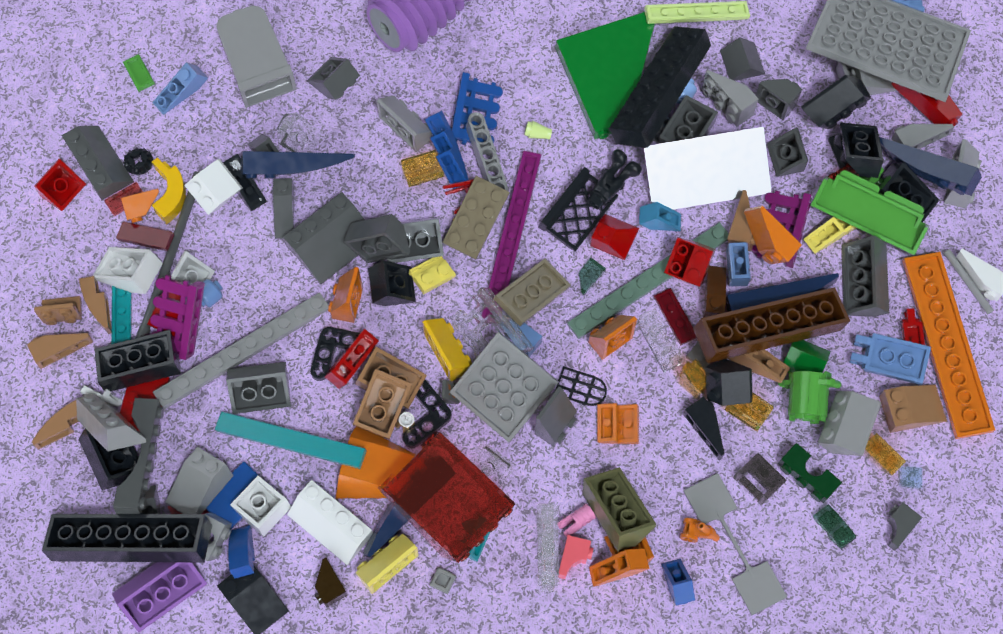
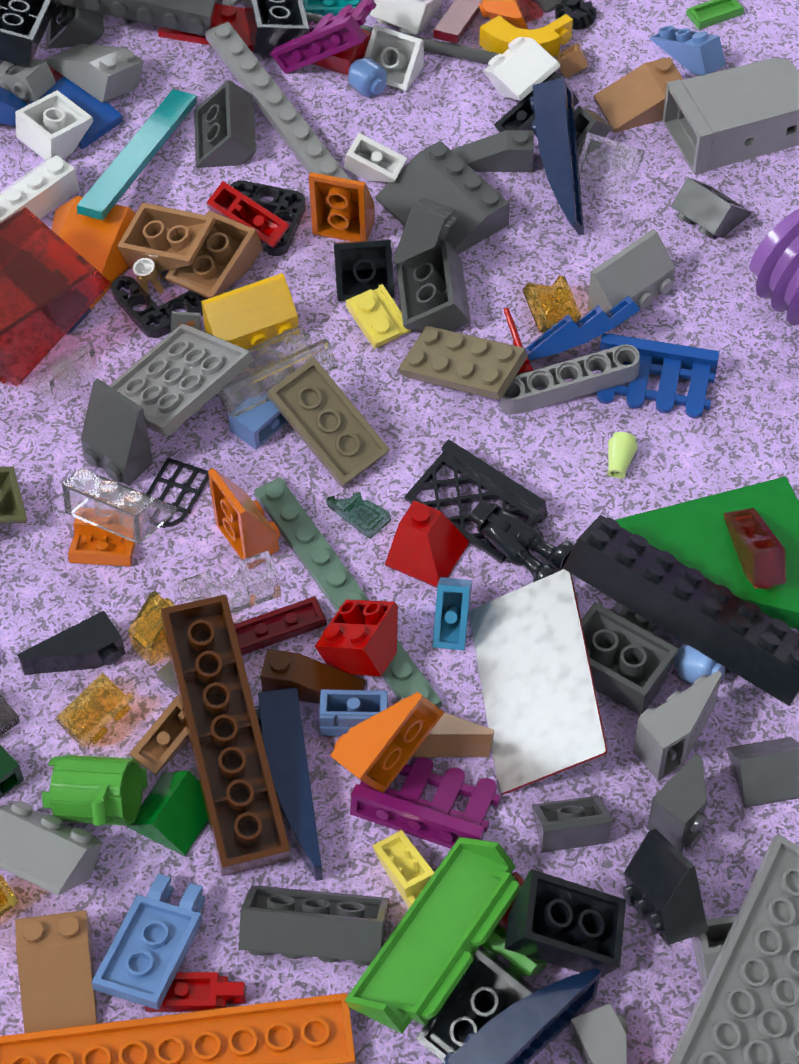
camera: 95 degrees right, 15 degrees down
magenta plate [481,151,542,326] -> none
black slope [705,359,753,406] -> none
none -> clear slope [62,468,177,545]
none -> white slope [344,133,407,182]
none -> medium nougat slope [556,43,589,77]
none -> medium nougat slope [594,57,683,133]
none -> clear red slope [724,508,786,589]

